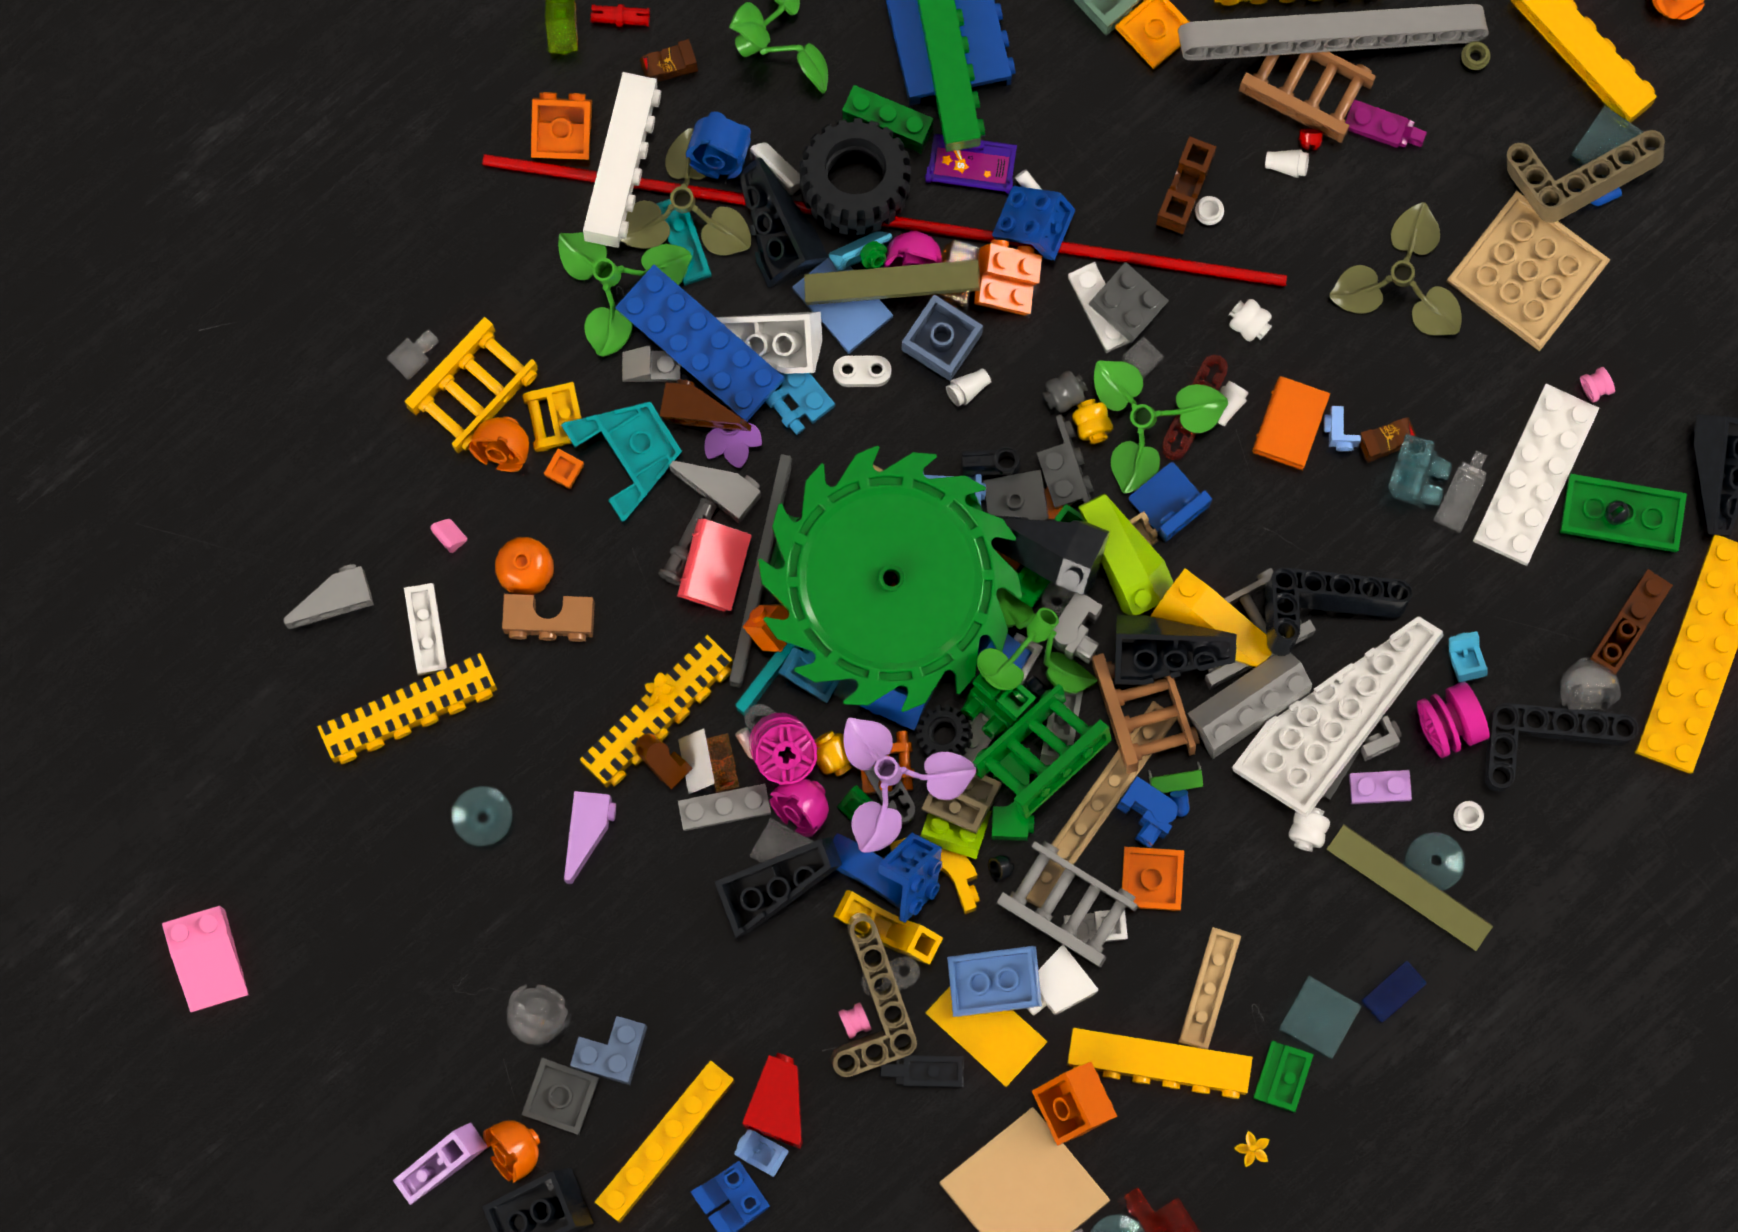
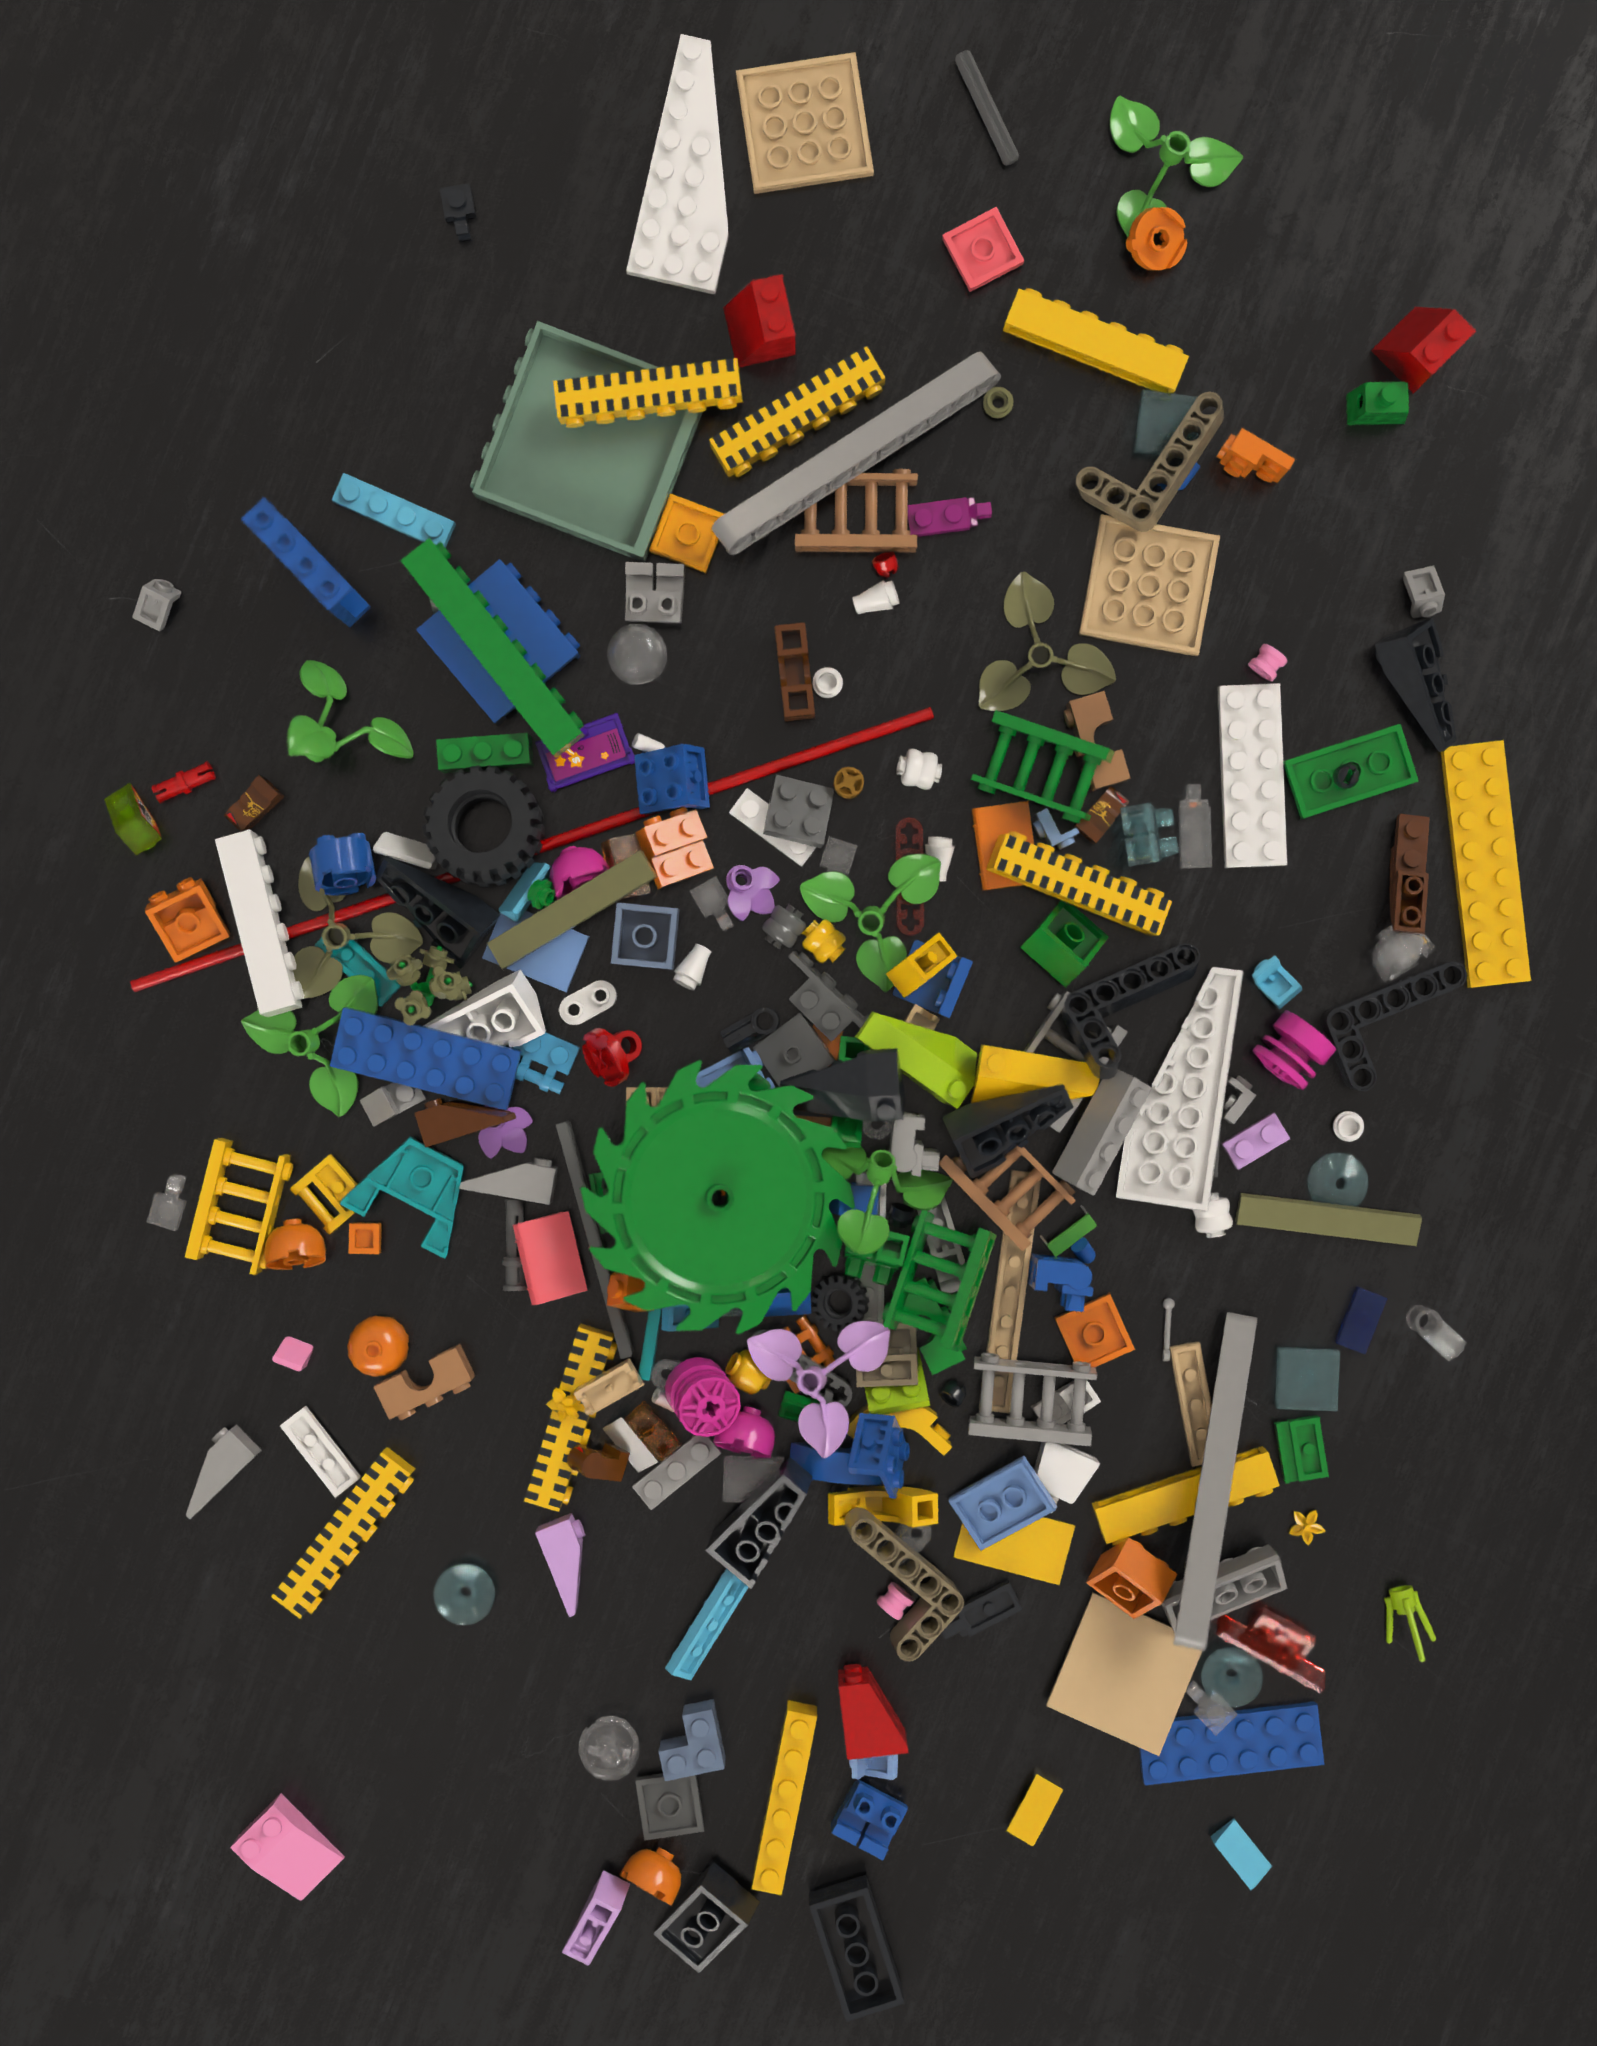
camera: 35 degrees left, 10 degrees up
none -> olive plant [386,946,472,1025]
none -> tan hinge [574,1358,644,1415]
none -> red tile [582,1028,642,1087]
none -> clear cylinder [607,623,667,685]
none -> light grey hips [625,562,686,623]
none -> medium azure plate [665,1568,748,1680]
none -> clear plate [690,876,734,932]
none -> medium lavender plate [726,865,780,921]
none -> pearl gold wheel [833,767,864,799]
none -> yellow slope [886,933,957,998]
none -> green fence [971,710,1114,824]
none -> yellow brick [986,831,1172,936]
none -> green slope [1020,900,1109,988]
none -> medium nougat arch [1063,691,1130,791]
none -> light grey slope [1161,1544,1287,1633]
none -> light grey hinge [1162,1298,1175,1361]
none -> light grey beam [1174,1312,1257,1651]
none -> orange plate [1216,428,1295,483]
none -> clear piece [1406,1305,1467,1361]

